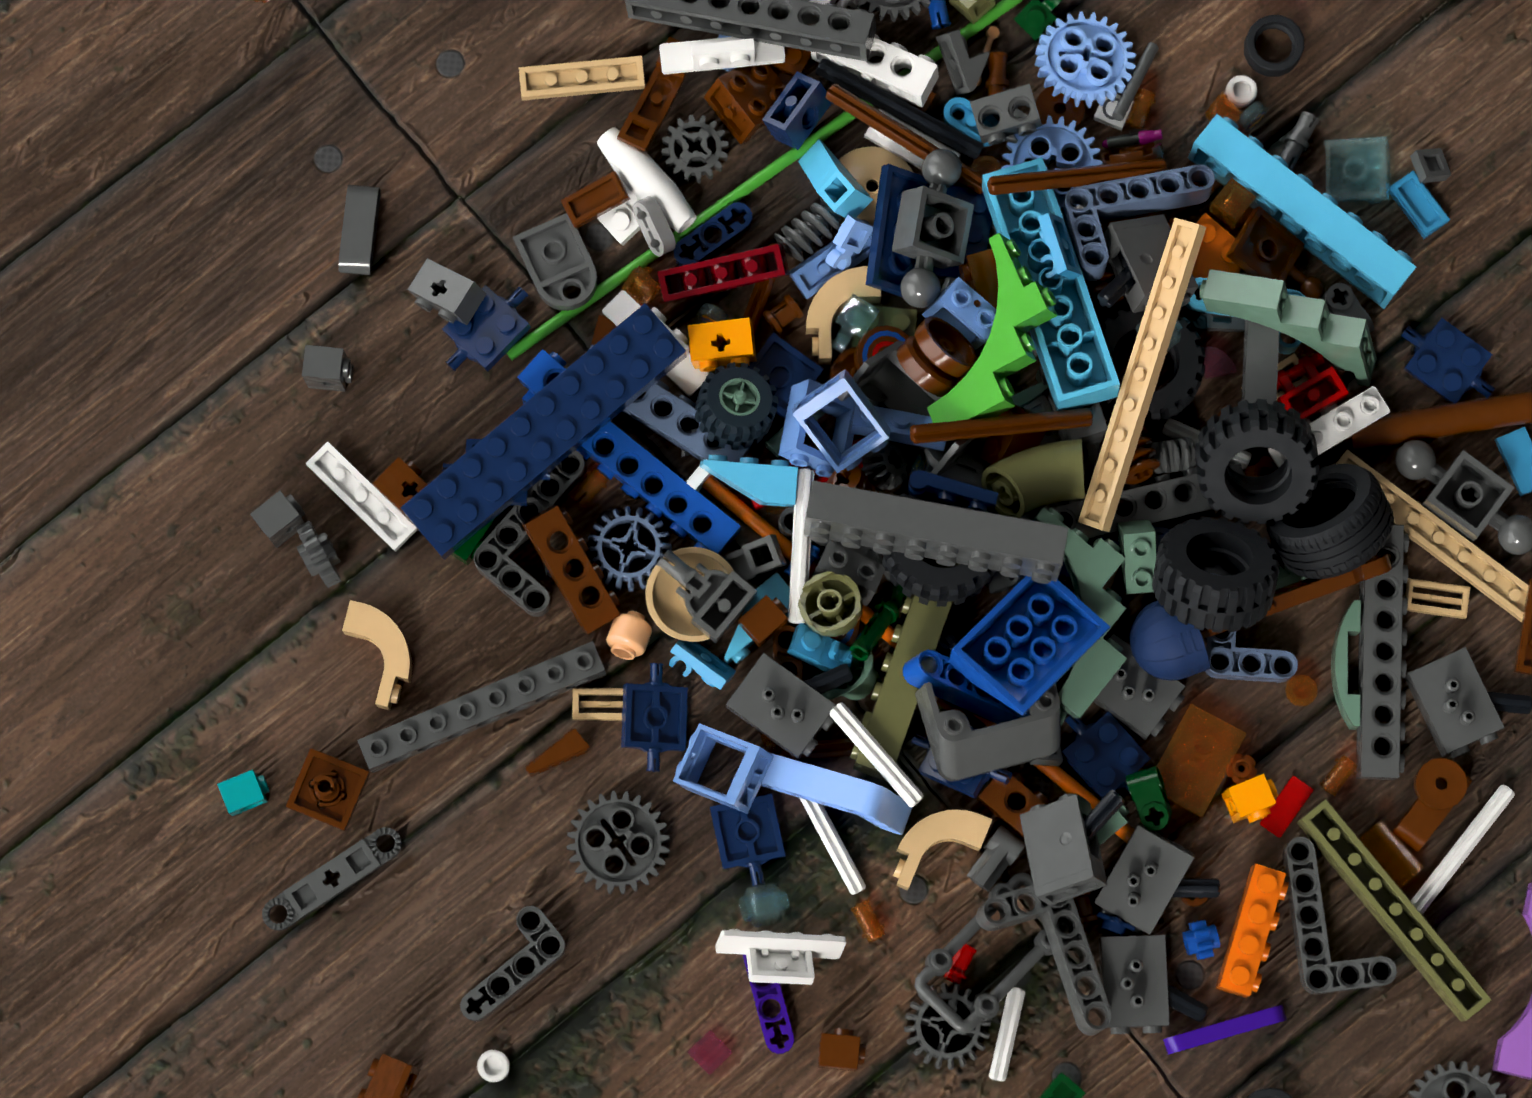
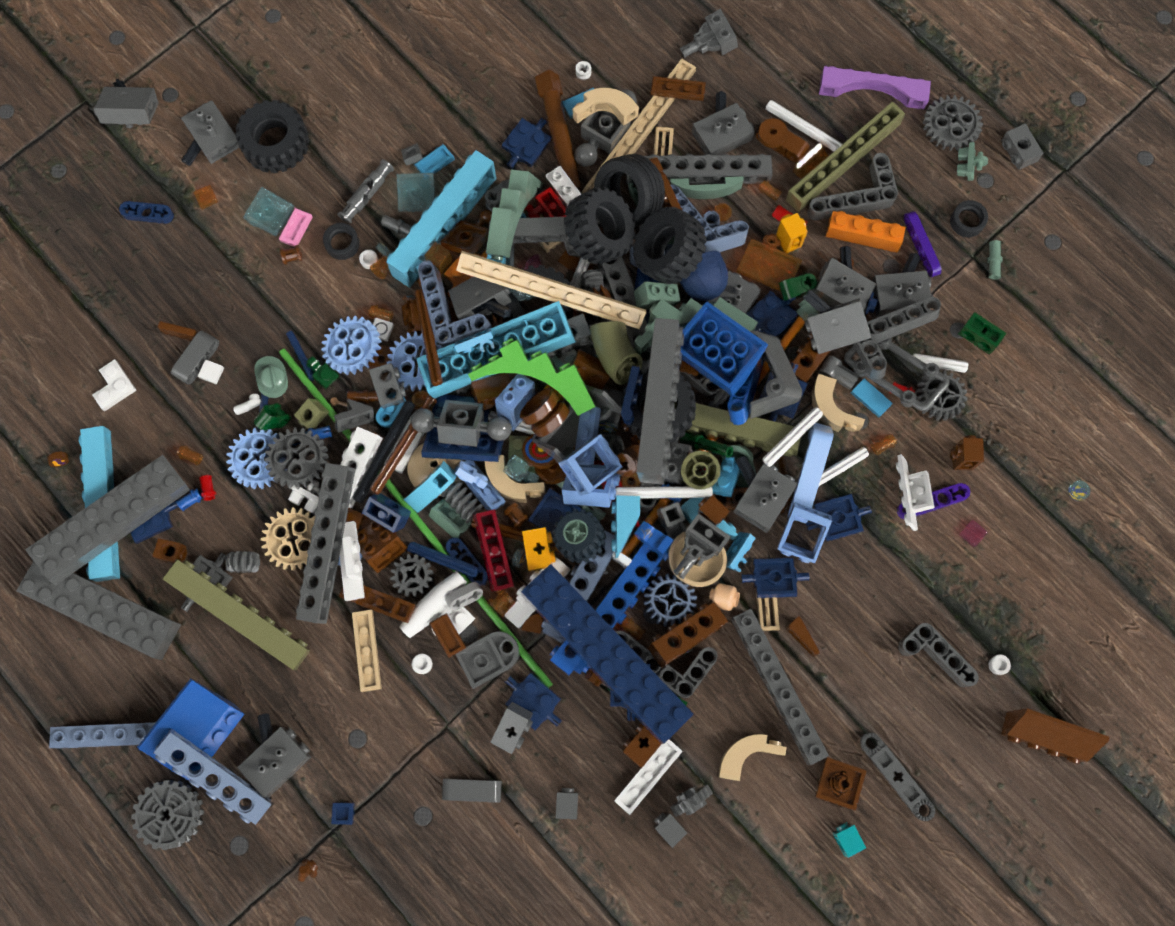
camera: 90 degrees left, 5 degrees down
dark grey gear [566,791,670,895] -> none
clear light blue head [739,883,789,927] -> none
reddish brown axle [910,408,1093,444] -> none
piece [1102,128,1163,150] -> none
dark grey bar [1112,42,1159,121] -> none
blue gear [1182,920,1220,960] -> none
none -> dark blue plate [331,803,355,825]
none -> dark grey piece [337,159,394,224]
none -> dark blue axle [407,542,479,577]
none -> white tile [412,654,433,674]
none -> sand green slope [429,498,471,538]
none -> tan arch [573,88,639,126]
none -> blue leg [634,521,673,557]
none -> sand blue beam [671,185,749,253]
none -> dark azure tile [851,378,893,418]

